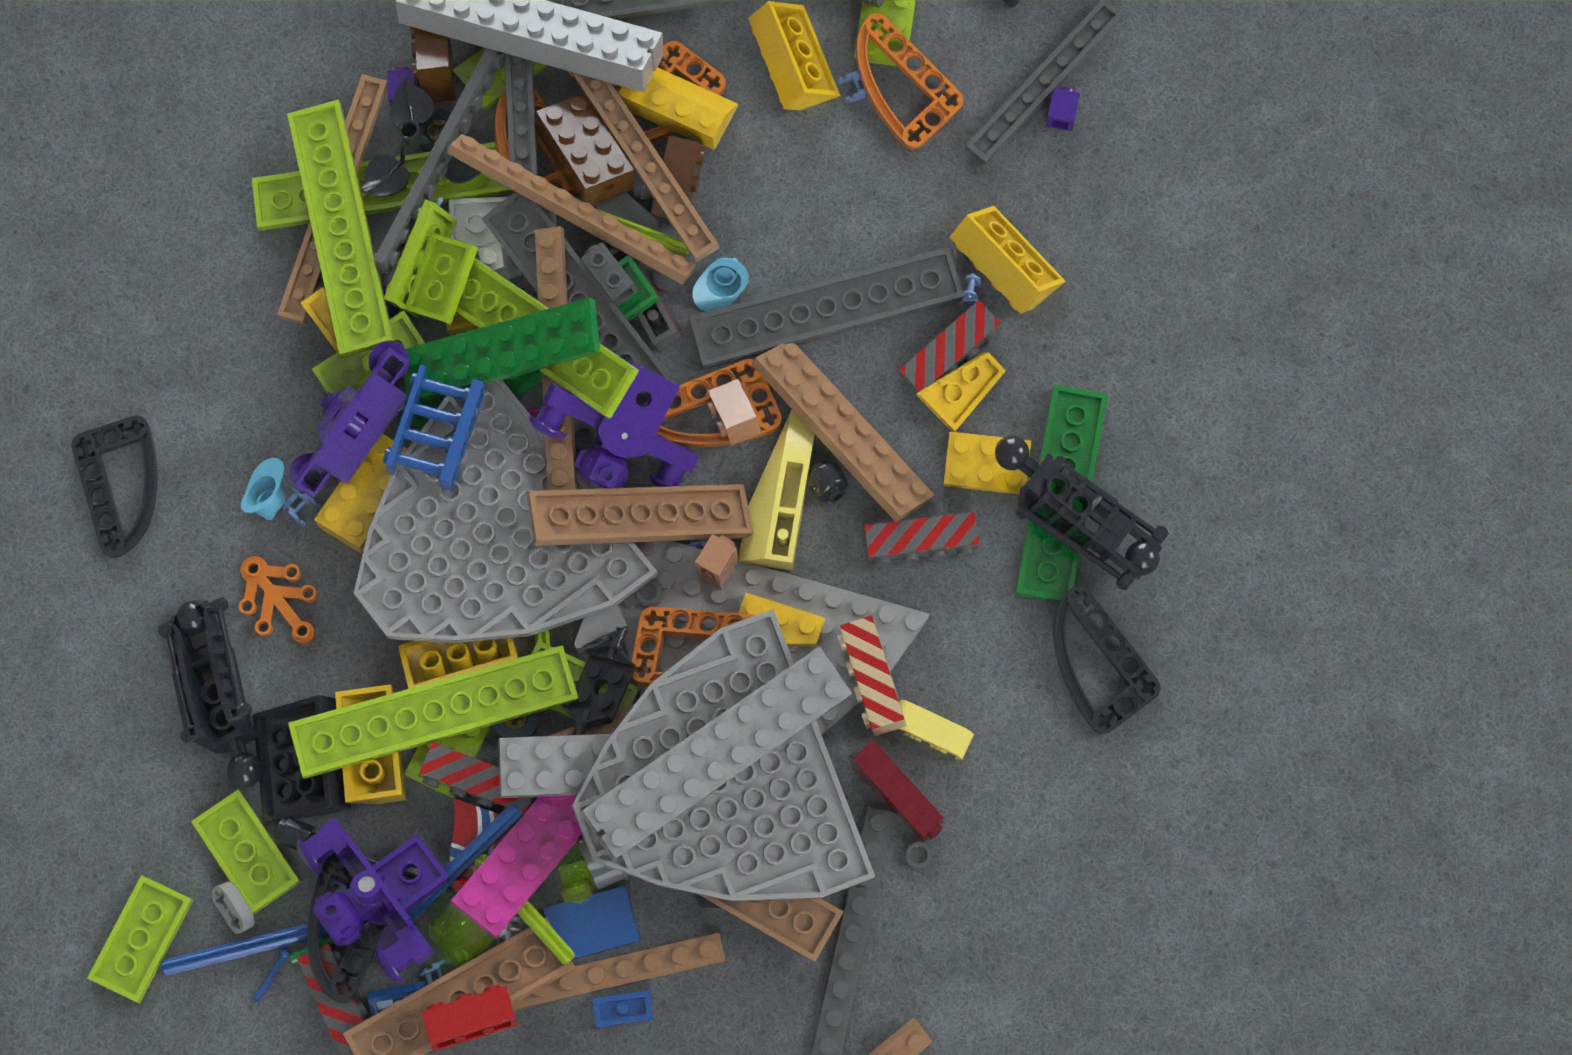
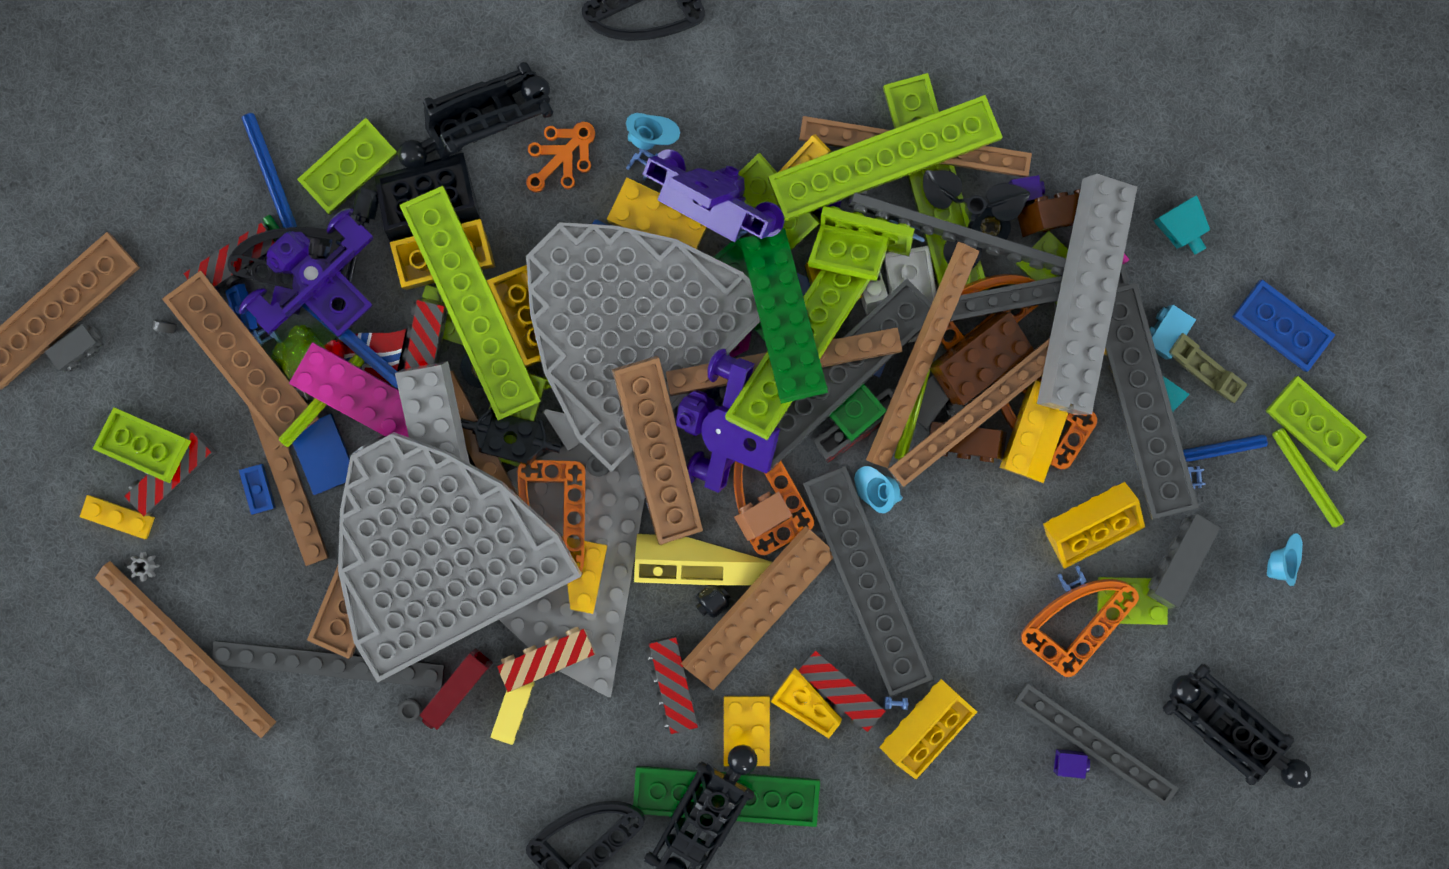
camera: 75 degrees right, 15 degrees up
lime plate [87,875,194,1004] -> none
light grey beam [212,882,254,934] -> none
blue hinge [253,948,290,1002] -> none
blue fence [383,365,486,492] -> none
red brick [421,985,518,1052] -> none
clear neon green bracket [558,859,594,903] -> none
light grey piece [580,646,853,861] -> none
dark grey brick [581,242,639,307] -> none
nougat brick [695,534,738,590] -> none

